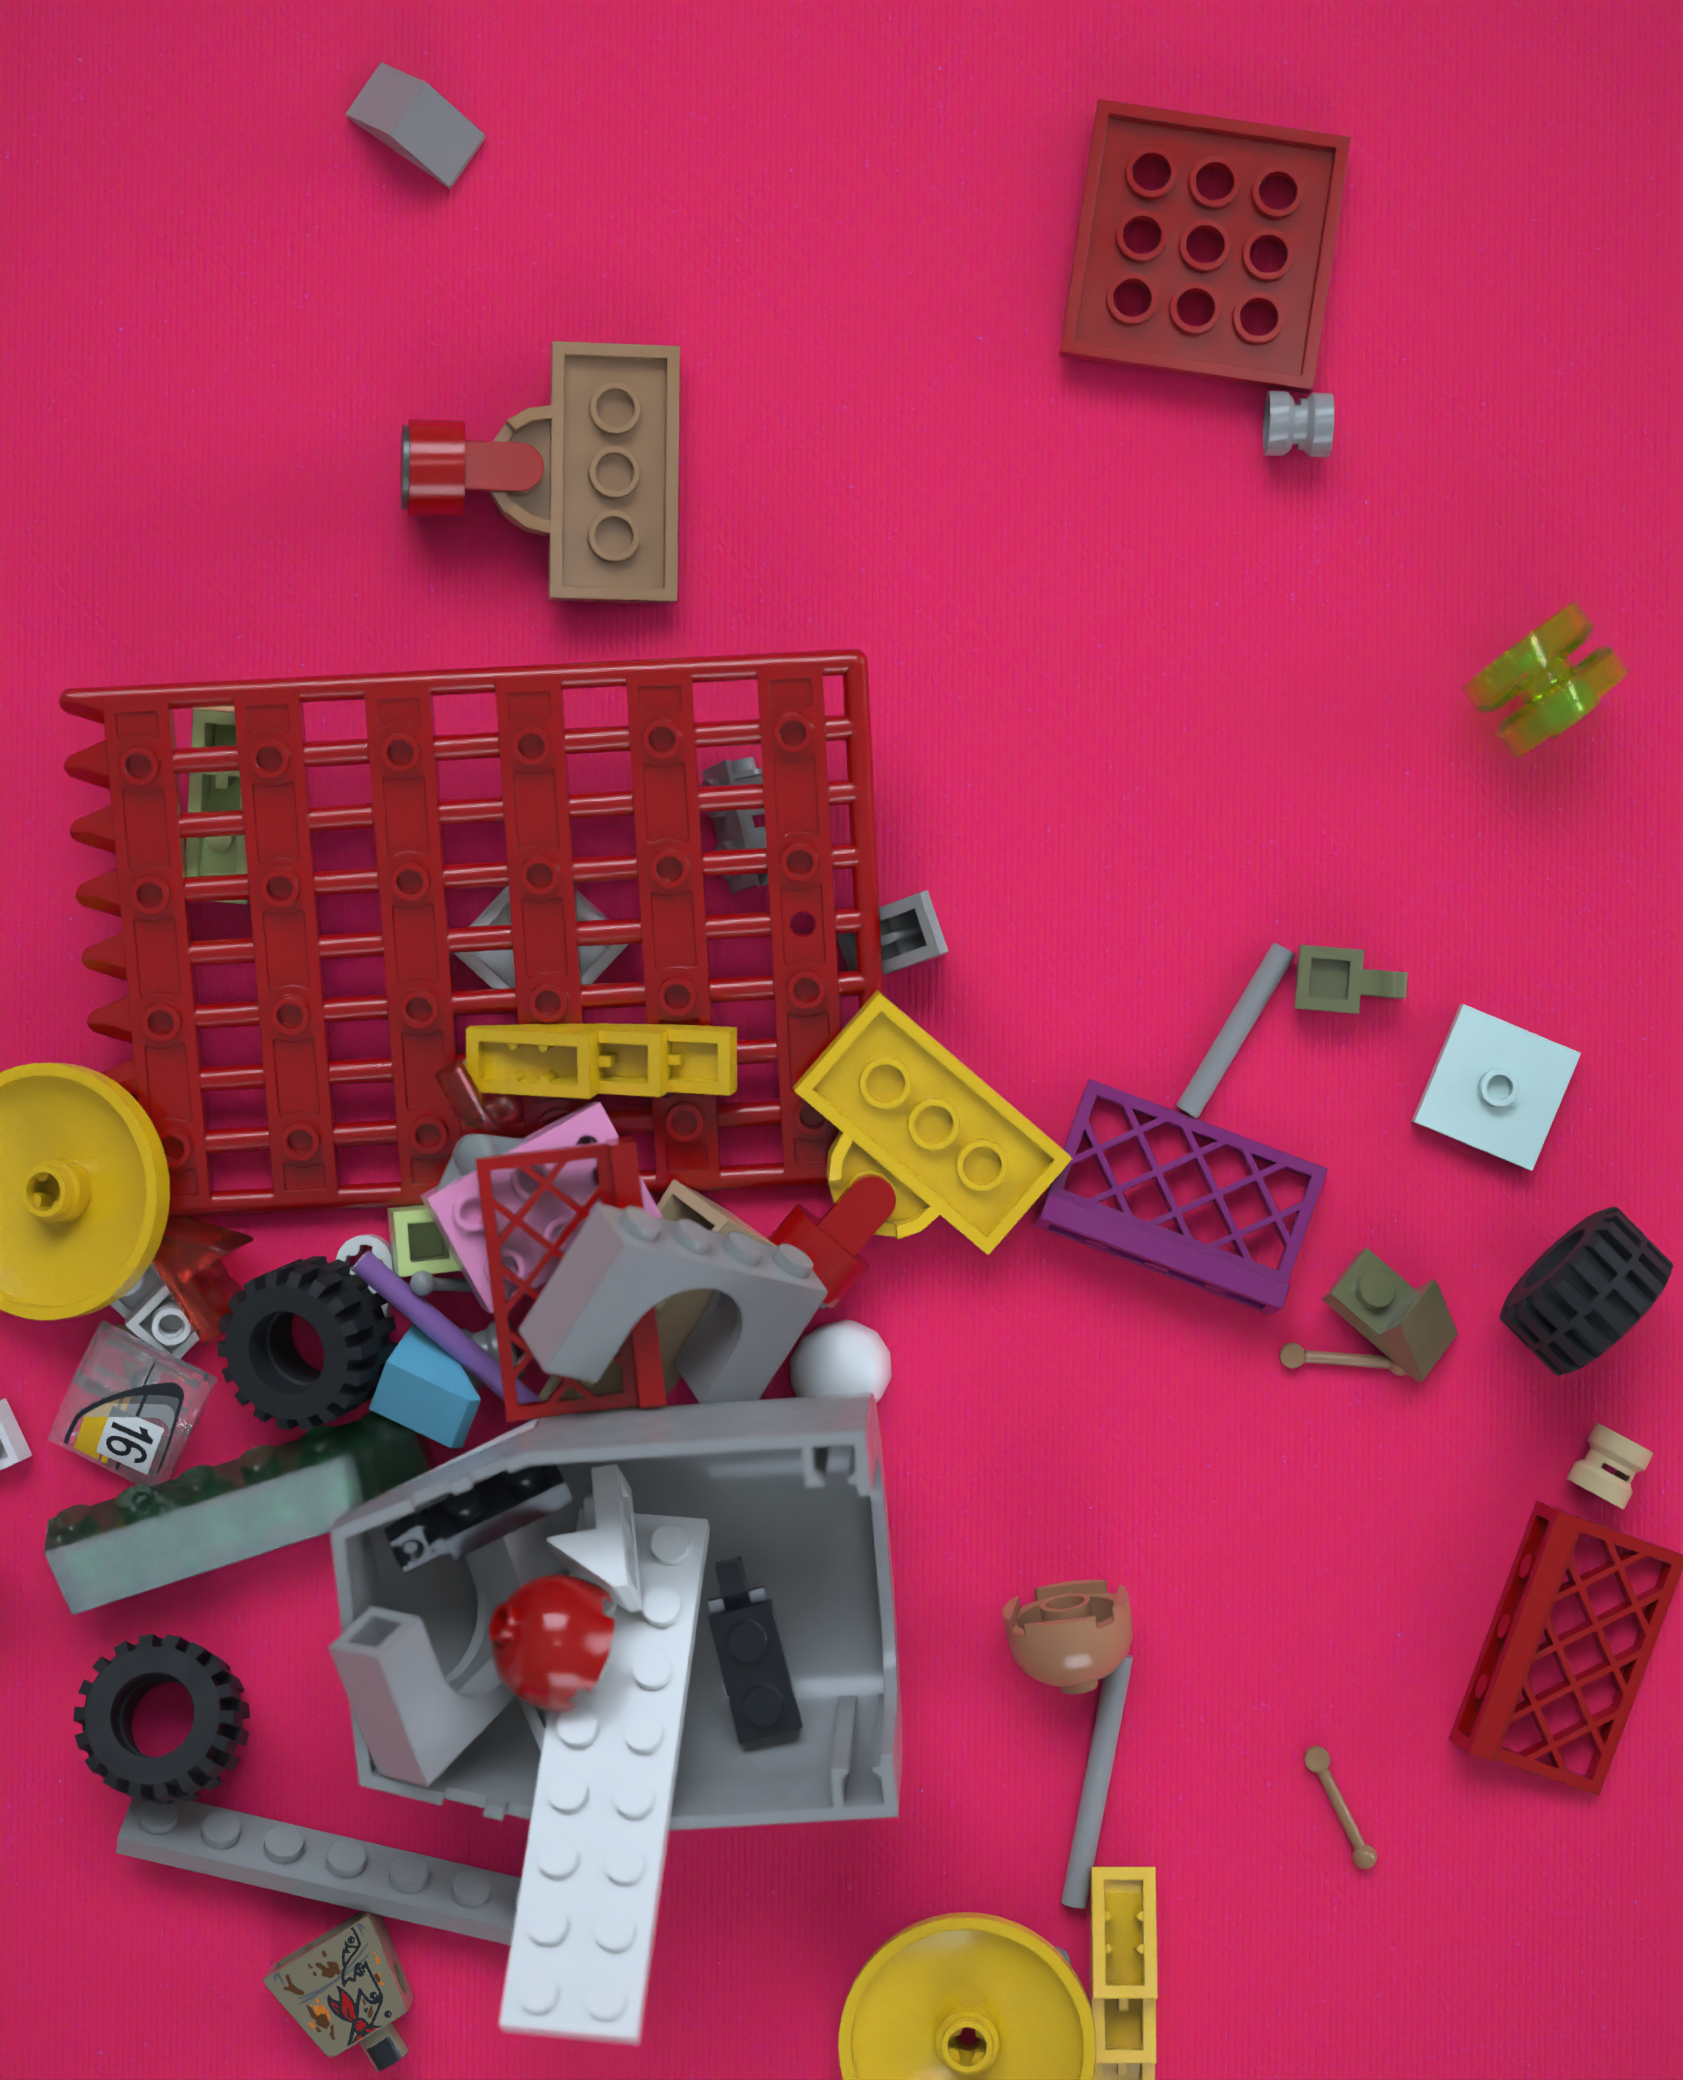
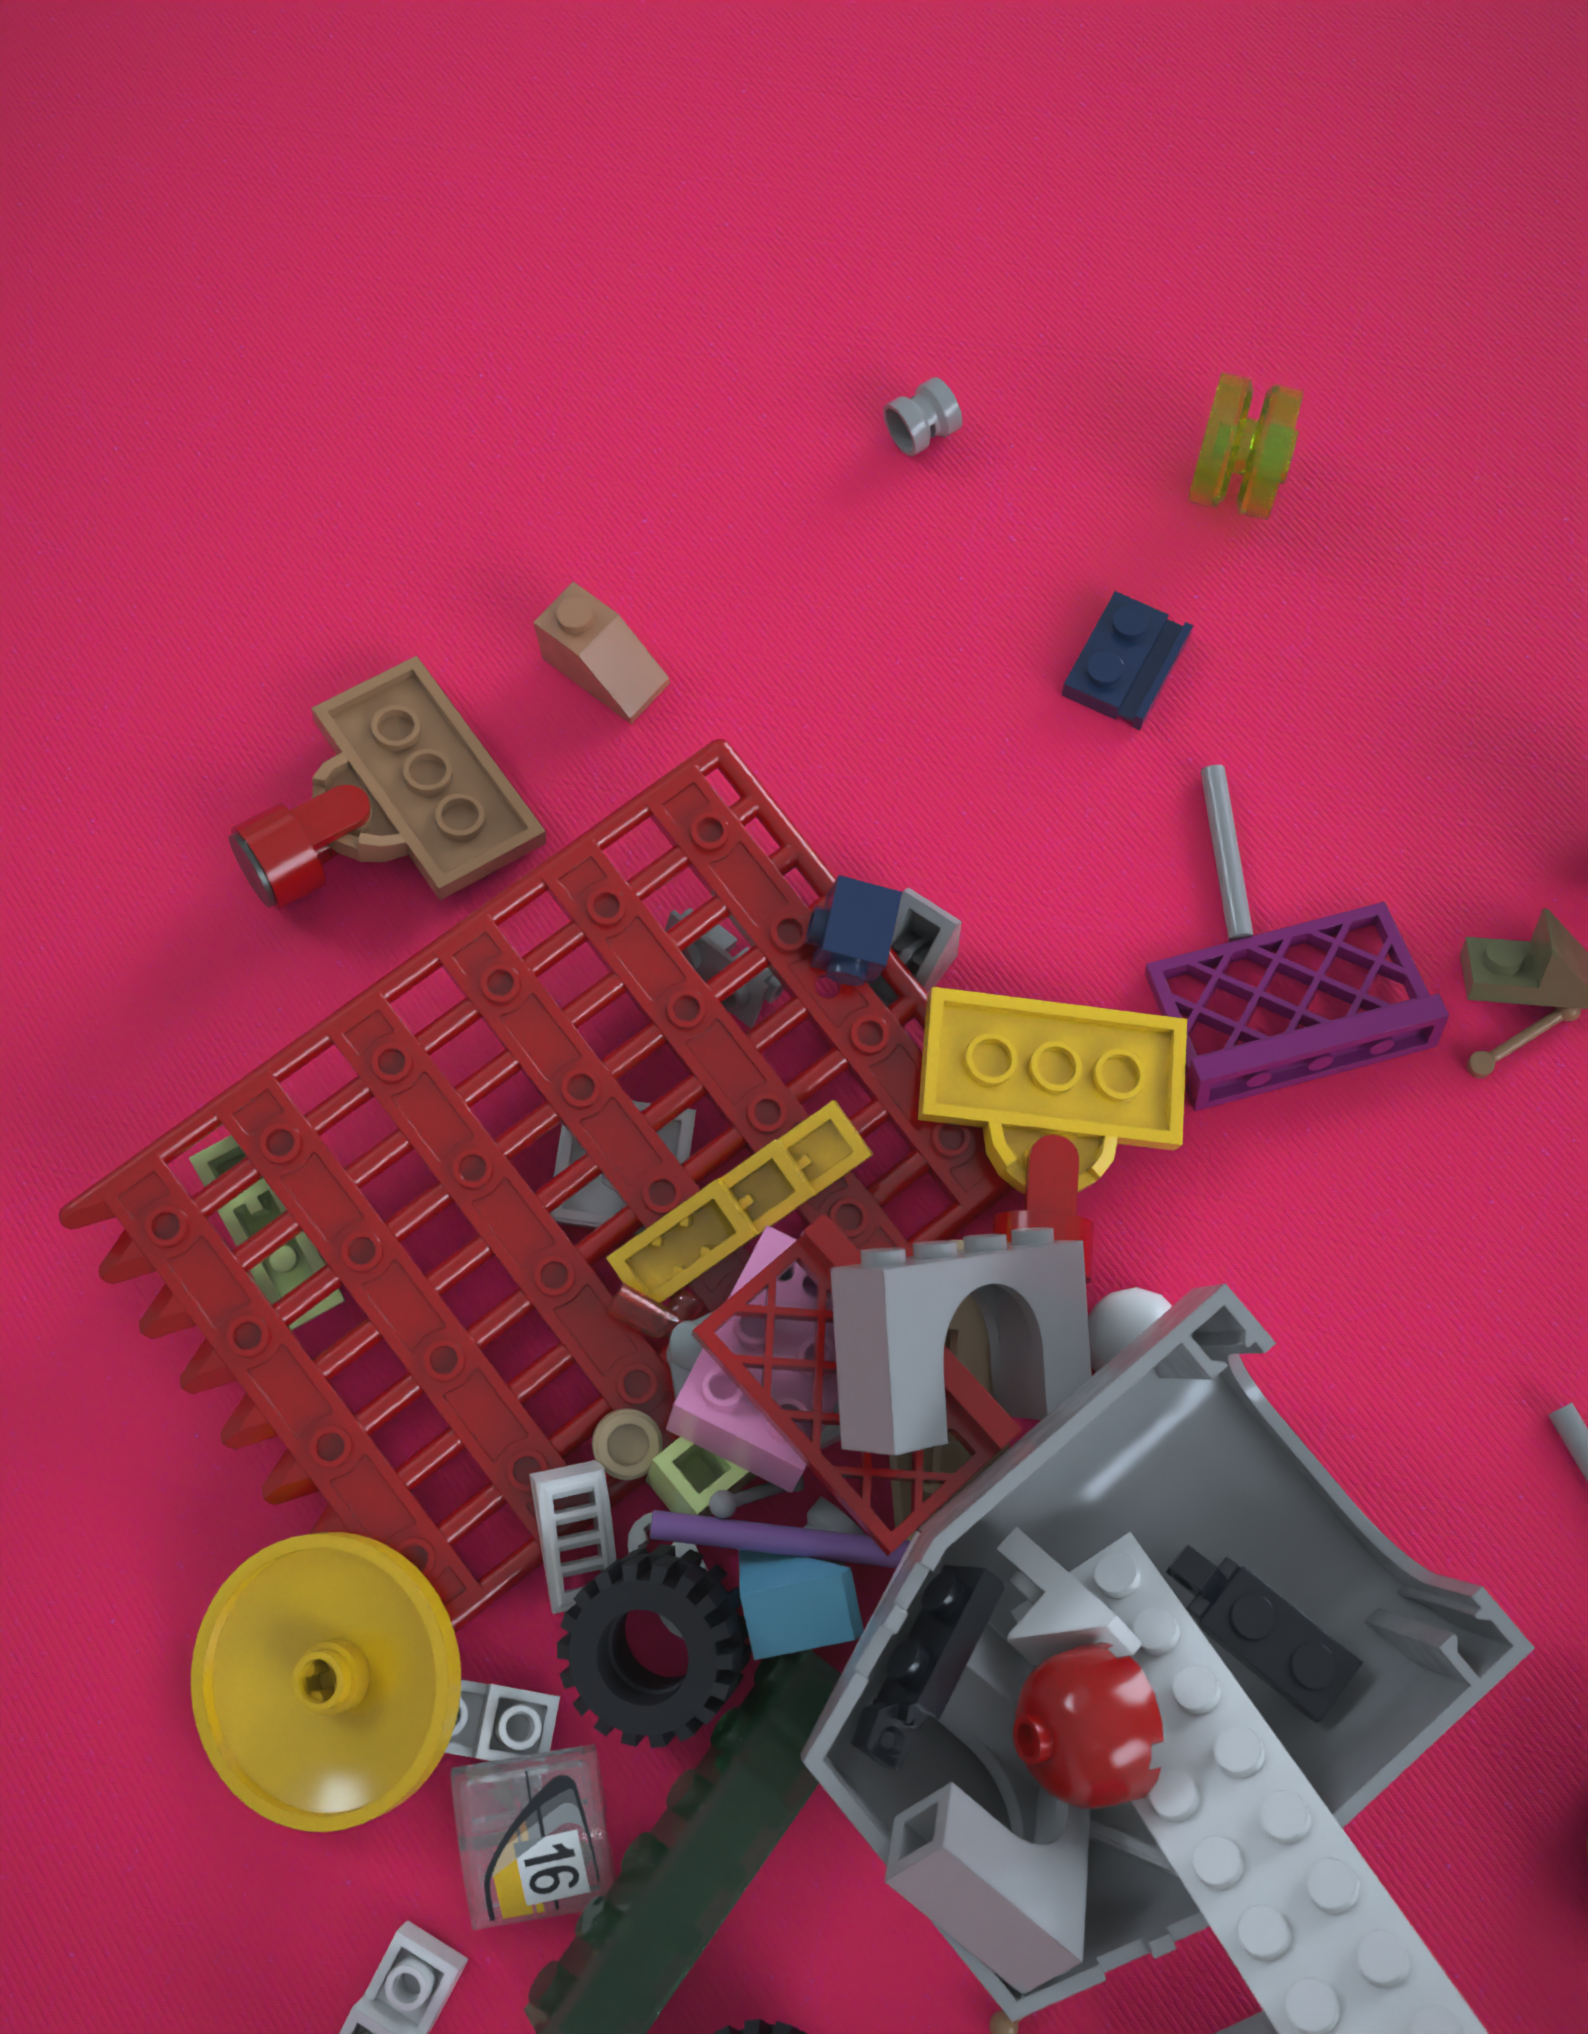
camera: 30 degrees left, 20 degrees down
clear red slope [152,1217,254,1346] -> none
light grey slope [345,62,486,189] -> none
nougat cylinder [1002,1579,1133,1694] -> none
red piece [1059,99,1351,394] -> none
olive plate [1293,945,1408,1014] -> none
light aqua plate [1411,1004,1581,1171] -> none
none -> white slope [529,1460,617,1614]
none -> nougat slope [533,582,670,724]
none -> tan tile [592,1408,663,1480]
none -> dark blue brick [805,875,902,986]
none -> dark blue plate [1062,591,1193,731]

